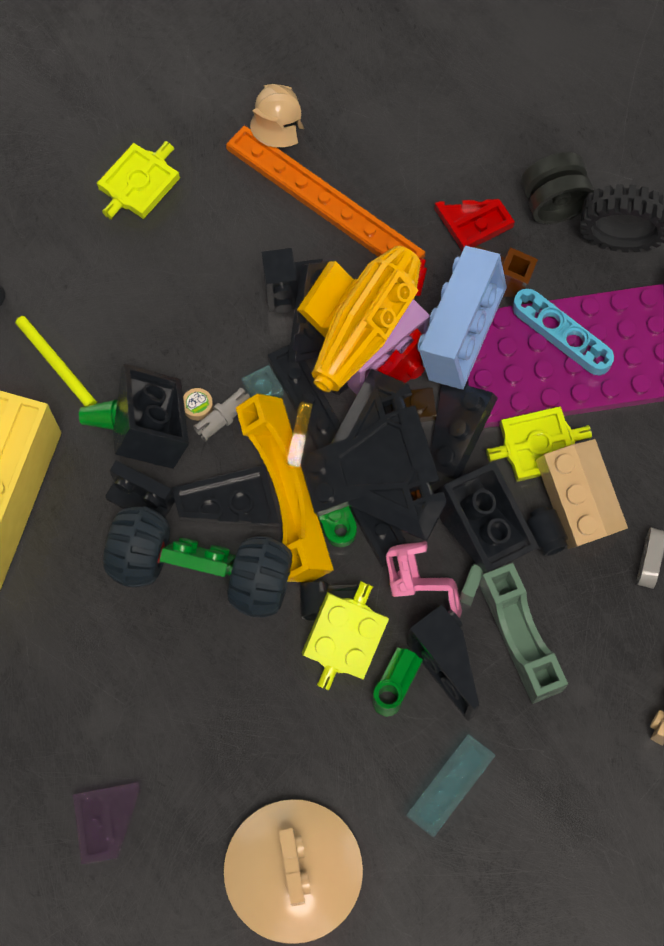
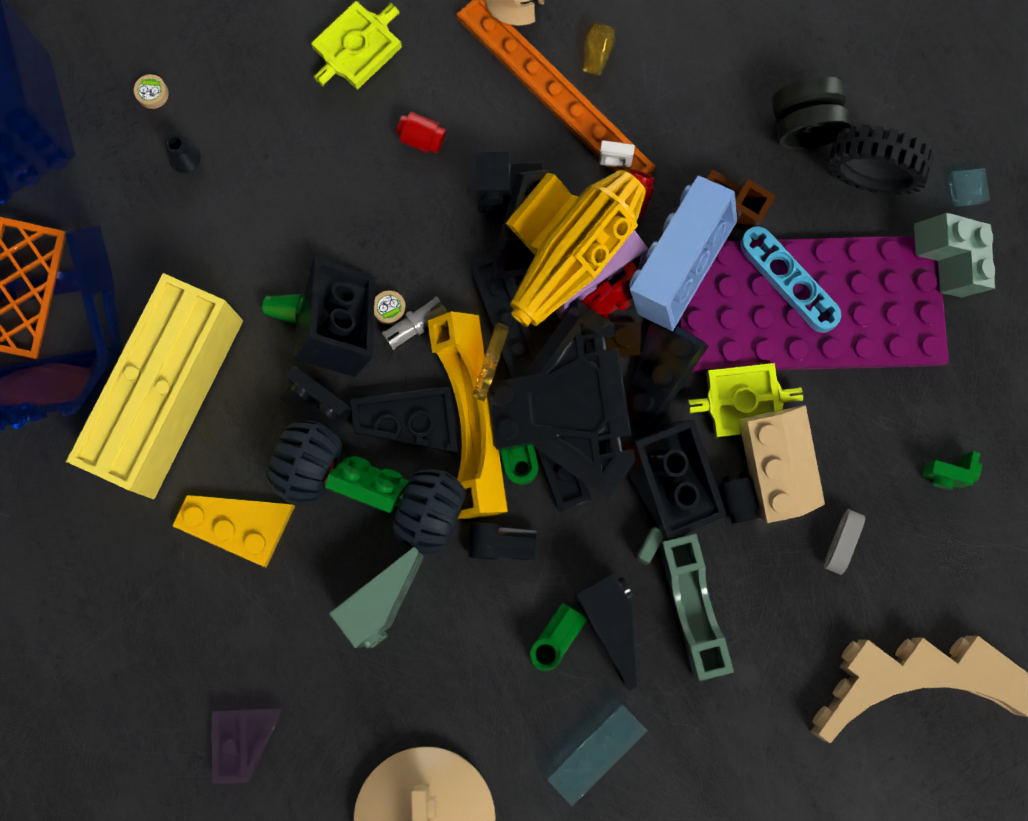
camera: 10 degrees right, 10 degrees up
neon yellow bar [15,316,97,407] -> none
clear light blue plate [242,365,284,397] -> none
neon yellow plate [302,581,389,690] -> none
bright pink piece [386,541,462,618] -> none
red wing [434,199,515,251] -> none
none -> yellow wing [172,495,295,568]
none -> sand green slope [329,546,424,649]
none -> red brick [396,112,446,154]
none -> clear yellow cone [583,24,617,75]
none -> white tile [599,140,635,168]

